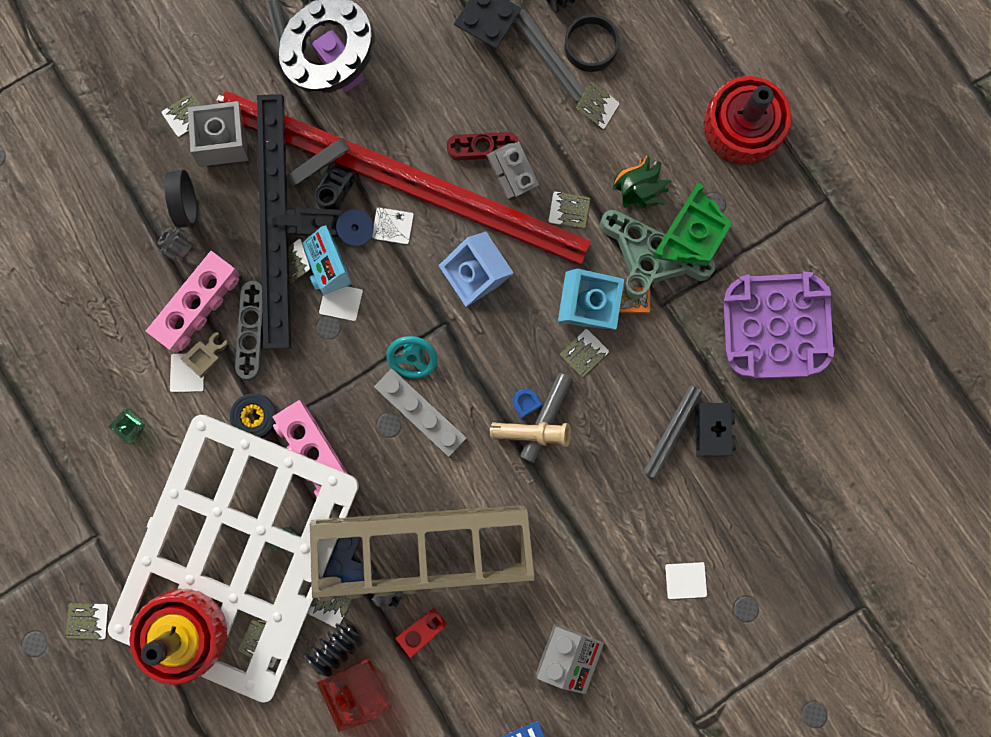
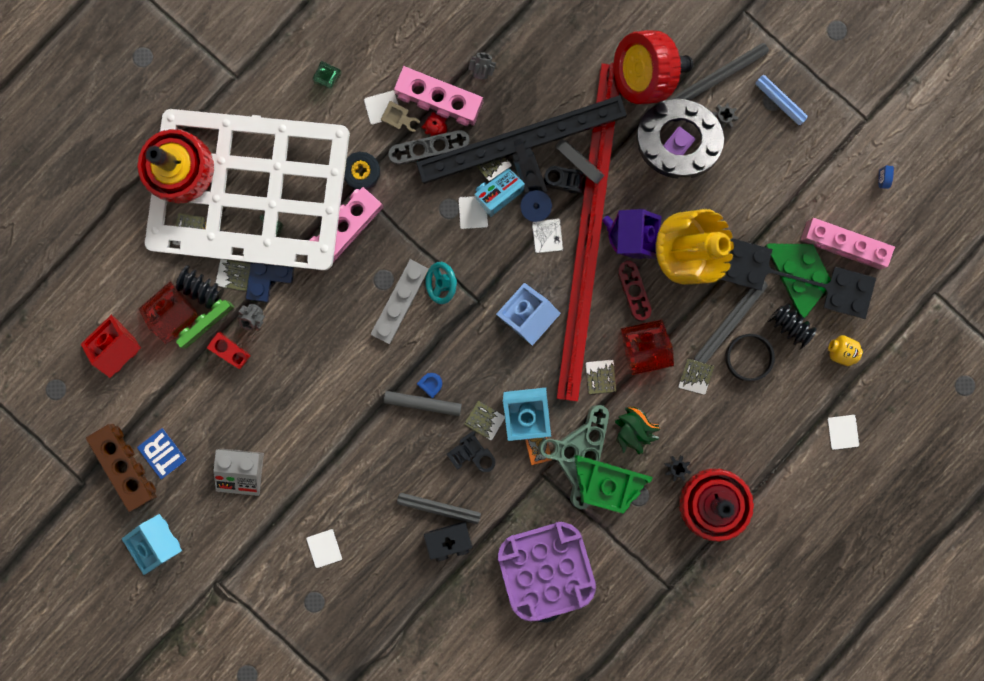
camera: 75 degrees right, 5 degrees up
sticker [66,603,108,639] -> none
sticker [162,93,201,137] -> none
black tyre [164,170,197,228] -> none
light grey slope [188,101,249,167] -> none
dark tan window [310,505,534,601] -> none
light grey hips [486,142,539,199] -> none
tan pin [490,422,571,447] -> none
none -> bright green tile [176,300,235,349]
none -> red animal [422,112,447,137]
none -> black piece [447,431,495,472]
none -> dark purple piece [602,209,661,259]
none -> red wheel [613,30,693,104]
none -> clear red slope [621,320,674,375]
none -> yellow piece [655,209,734,285]
none -> black gear [664,455,691,482]

